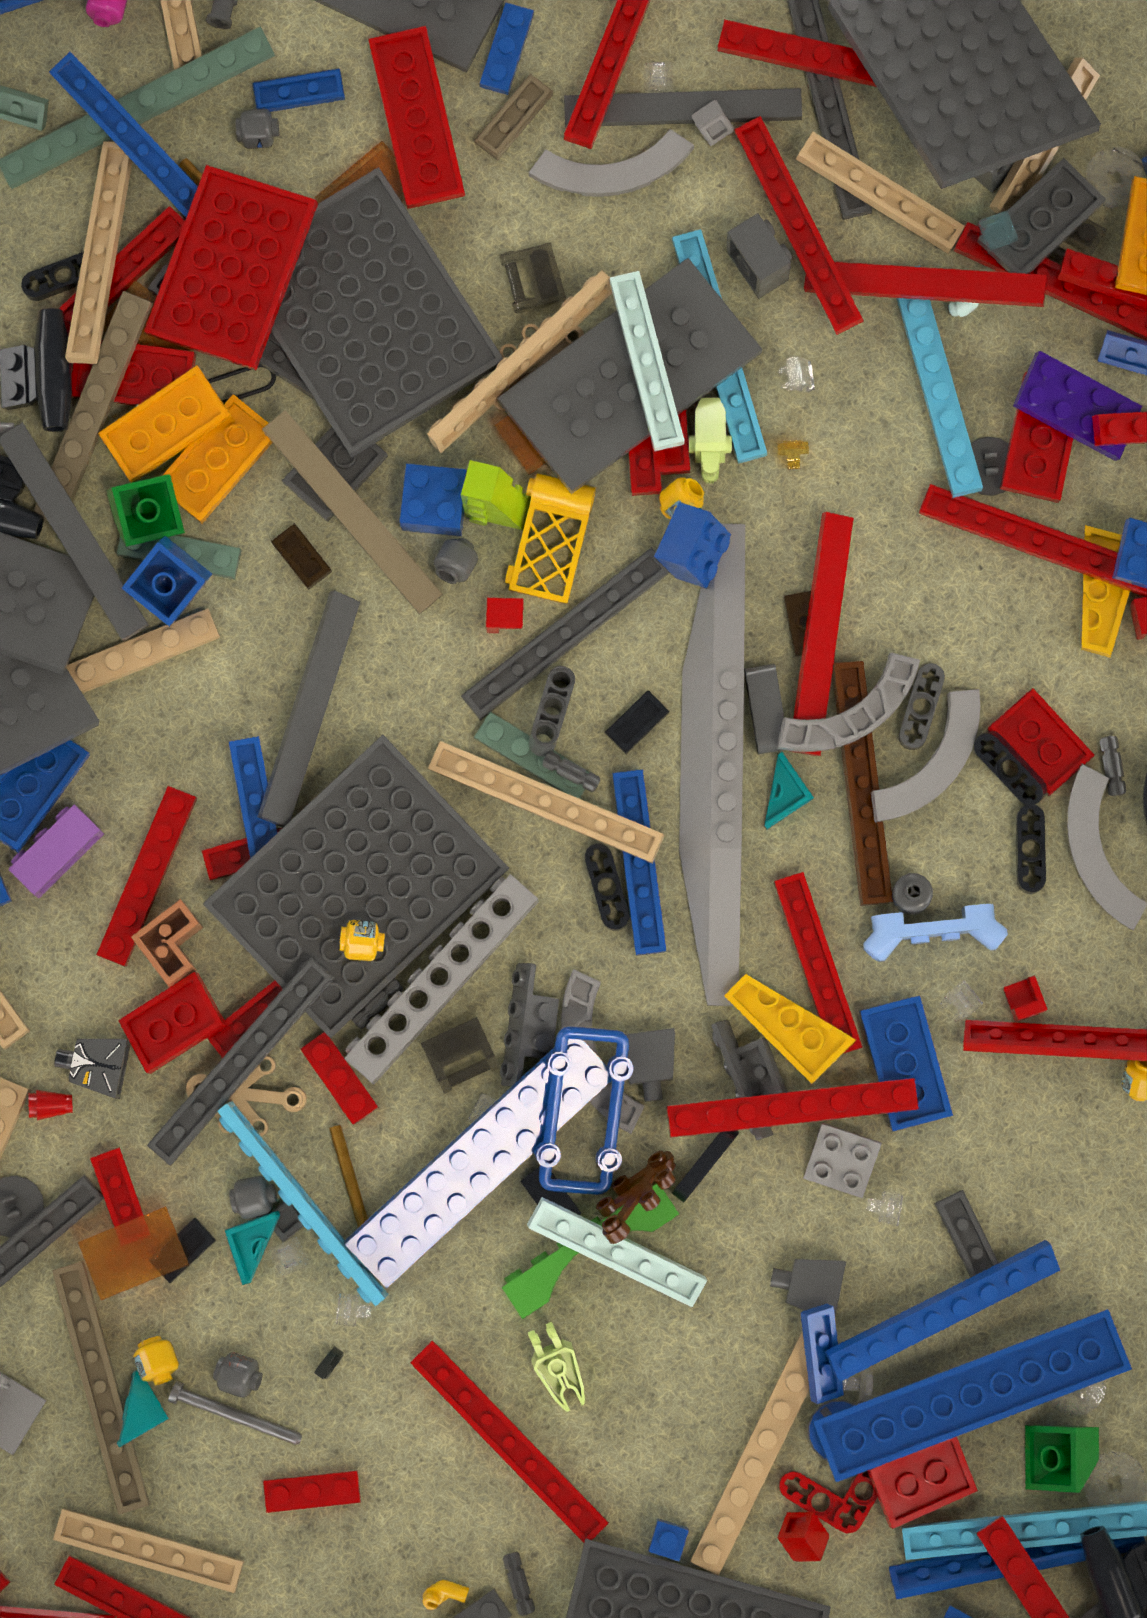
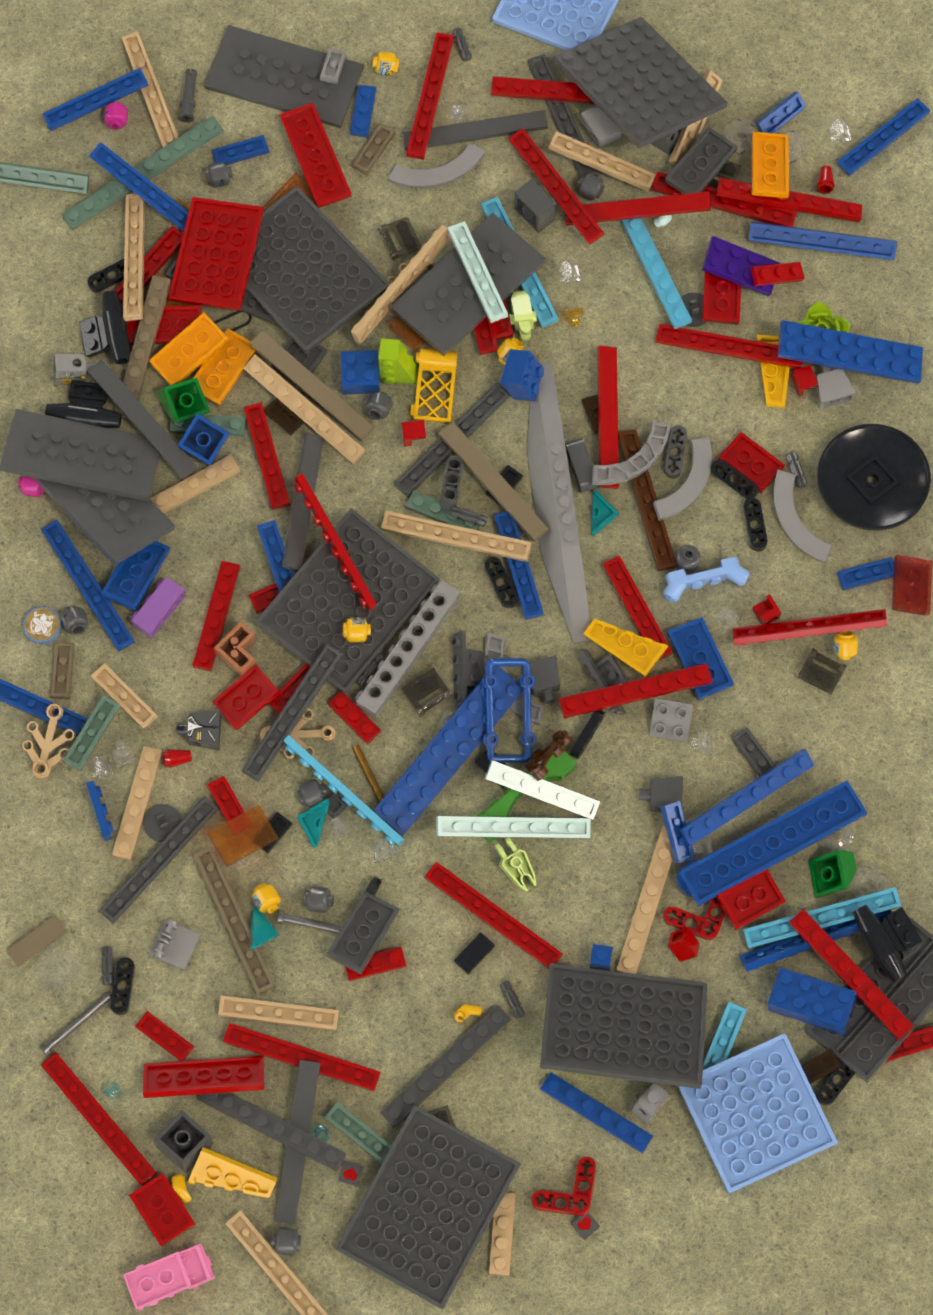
camera: 15 degrees left, 10 degrees down
light grey slope [692,100,735,147] -> none
clear light blue tile [978,211,1018,251] -> none
none -> tan plate [243,354,366,464]
none -> red plate [244,402,290,510]
none -> red plate [294,473,377,612]
none -> dark grey plate [327,891,400,974]
none -> light aqua plate [436,816,591,838]
none -> dark tan tile [439,422,549,542]
none -> black tile [454,932,495,975]
none -> dark grey head [577,173,605,200]
none -> light grey hinge [581,105,623,149]
none -> clear smoke plate [797,648,847,695]

